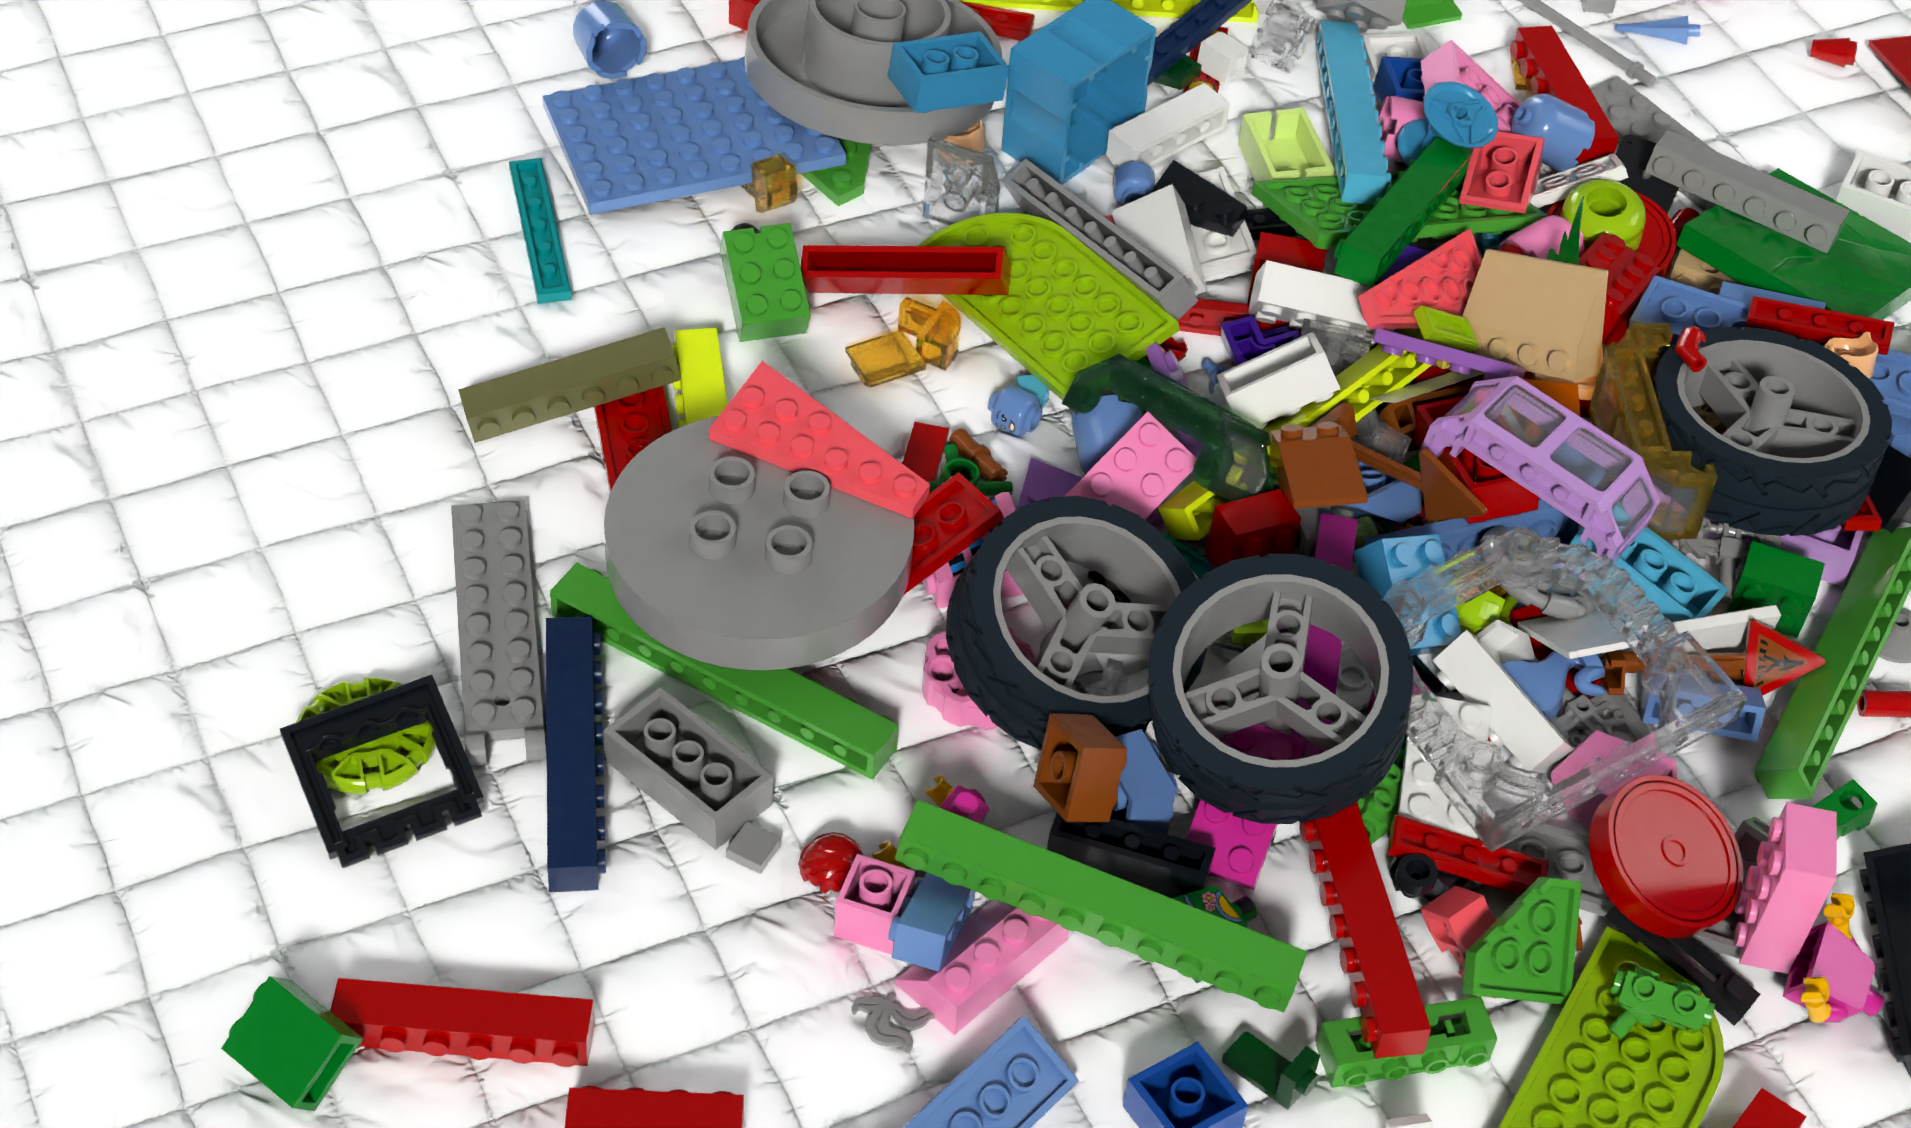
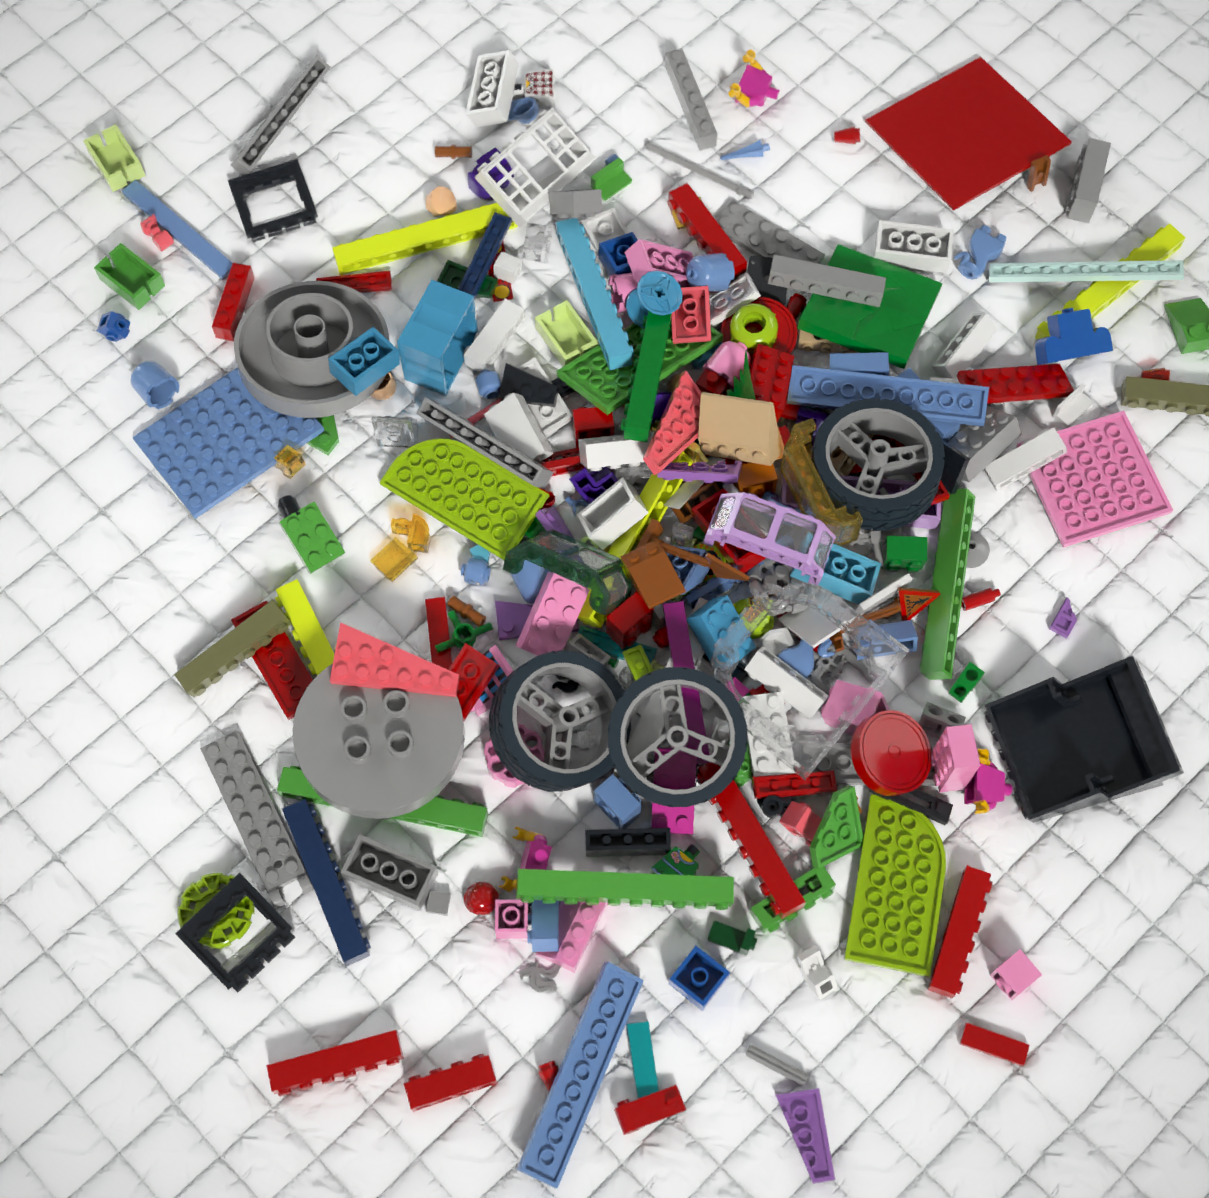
camera: 15 degrees left, 20 degrees up
green brick [221,976,364,1111] -> none
teal tile [509,158,572,304] -> none
red brick [800,245,1011,295] -> none
dark orange brick [1033,713,1127,822] -> none
lime tile [1413,305,1479,353] -> none
bright green brick [1608,967,1715,1040] -> none
red arm [1674,326,1707,372] -> none
red tile [1745,296,1895,355] -> none
light nougat hair [1823,332,1878,379] -> none

